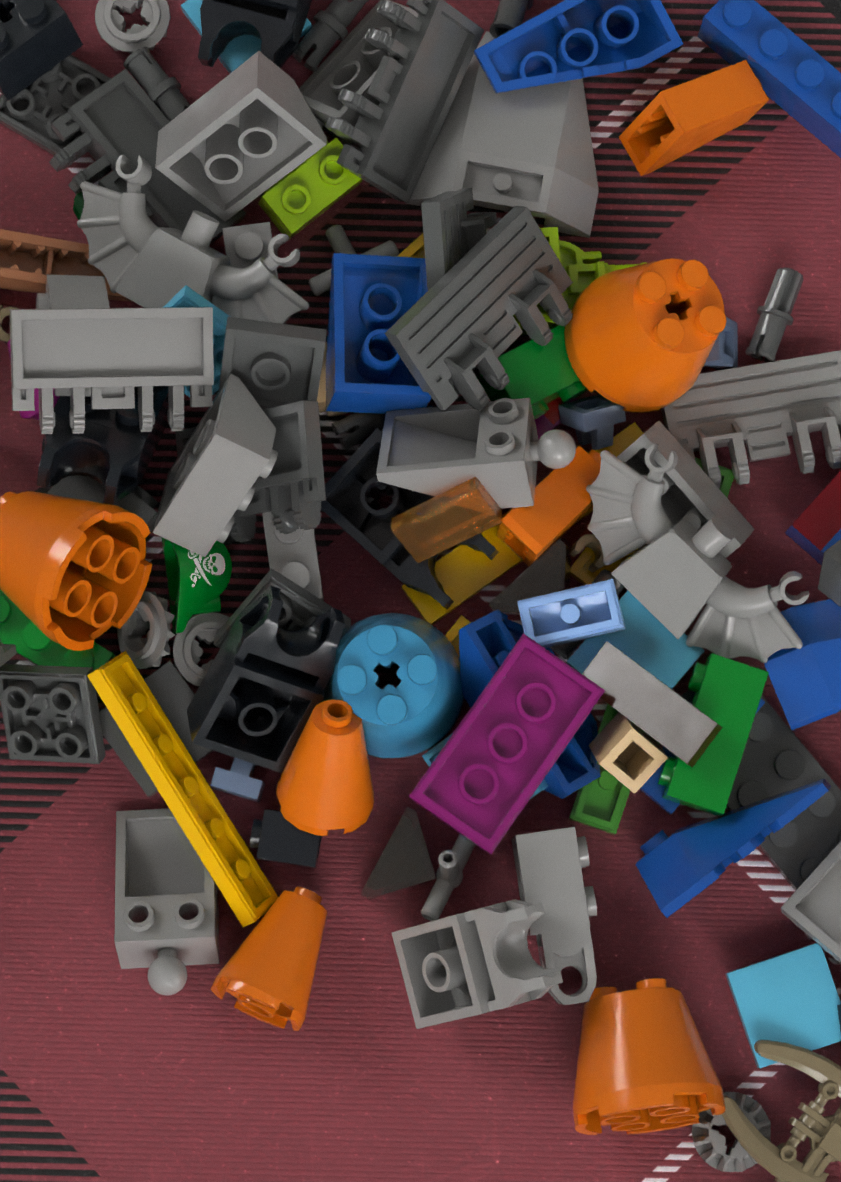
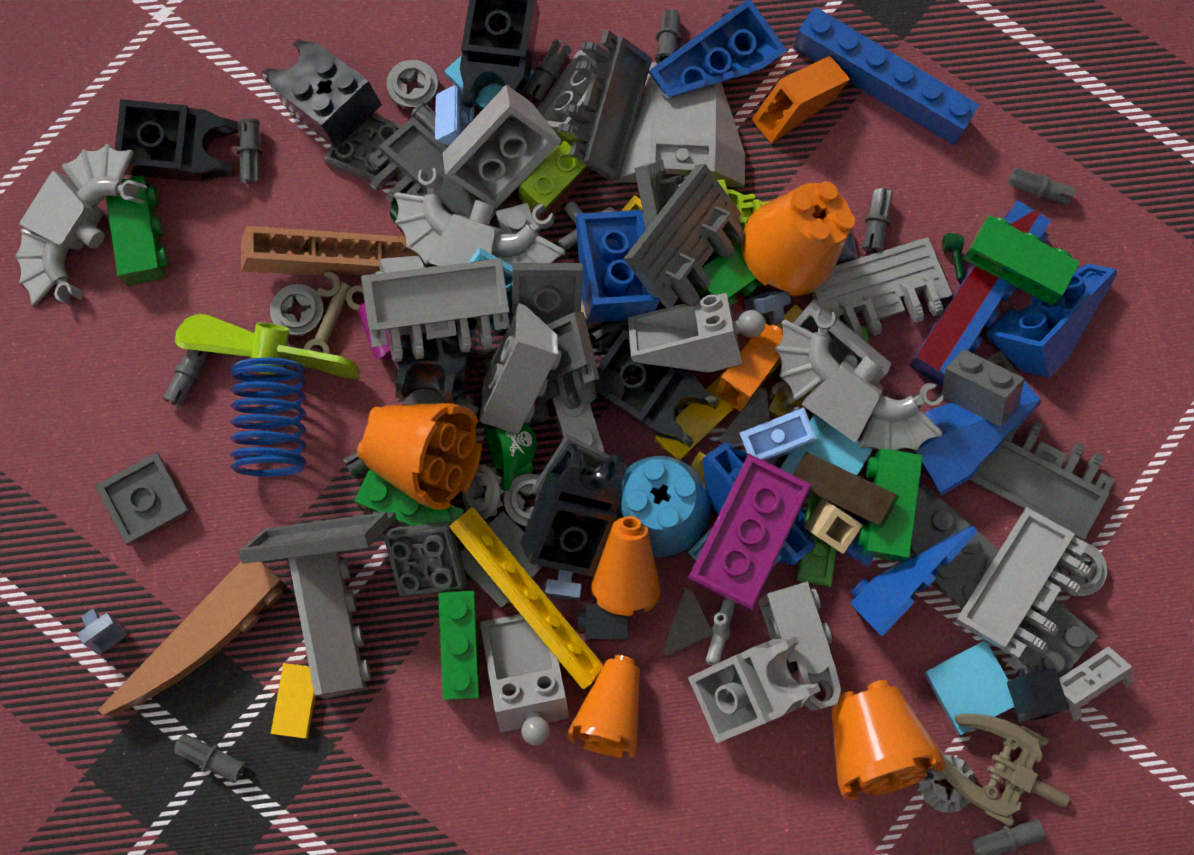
camera: 10 degrees left, 5 degrees down
clear orange tile [391,477,502,563] -> none
none -> light blue slope [435,85,474,145]
none -> green brick [438,591,481,702]

